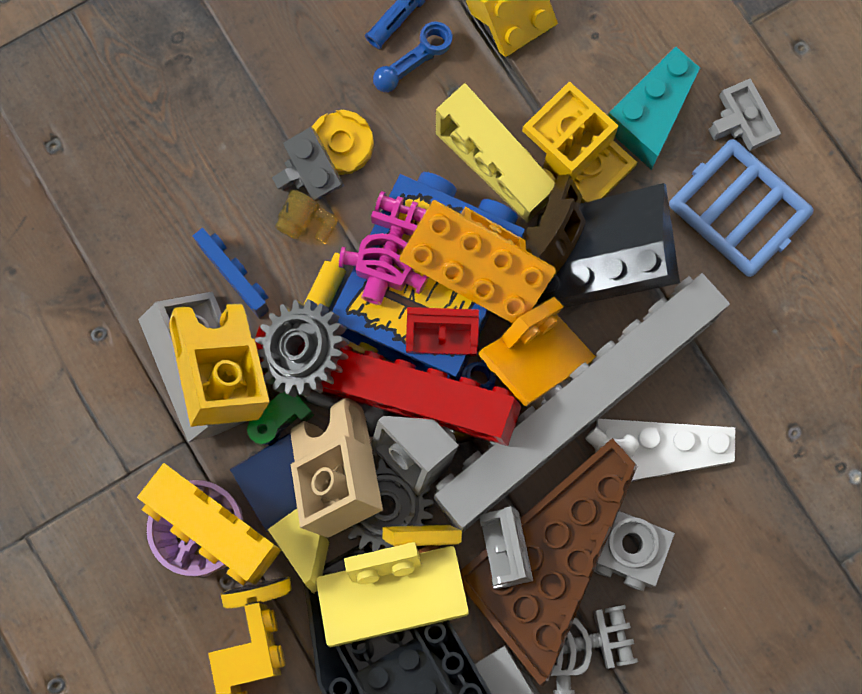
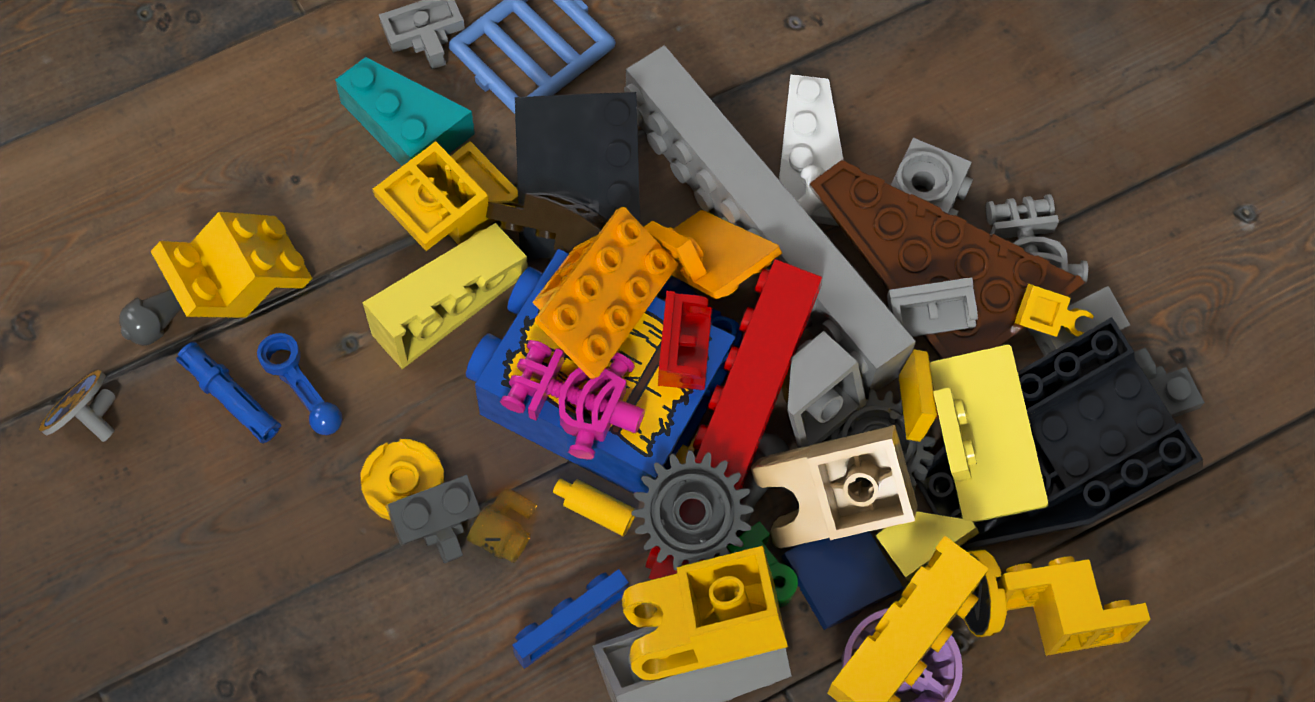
camera: 90 degrees left, 10 degrees down
none -> yellow plate [1014,284,1094,337]

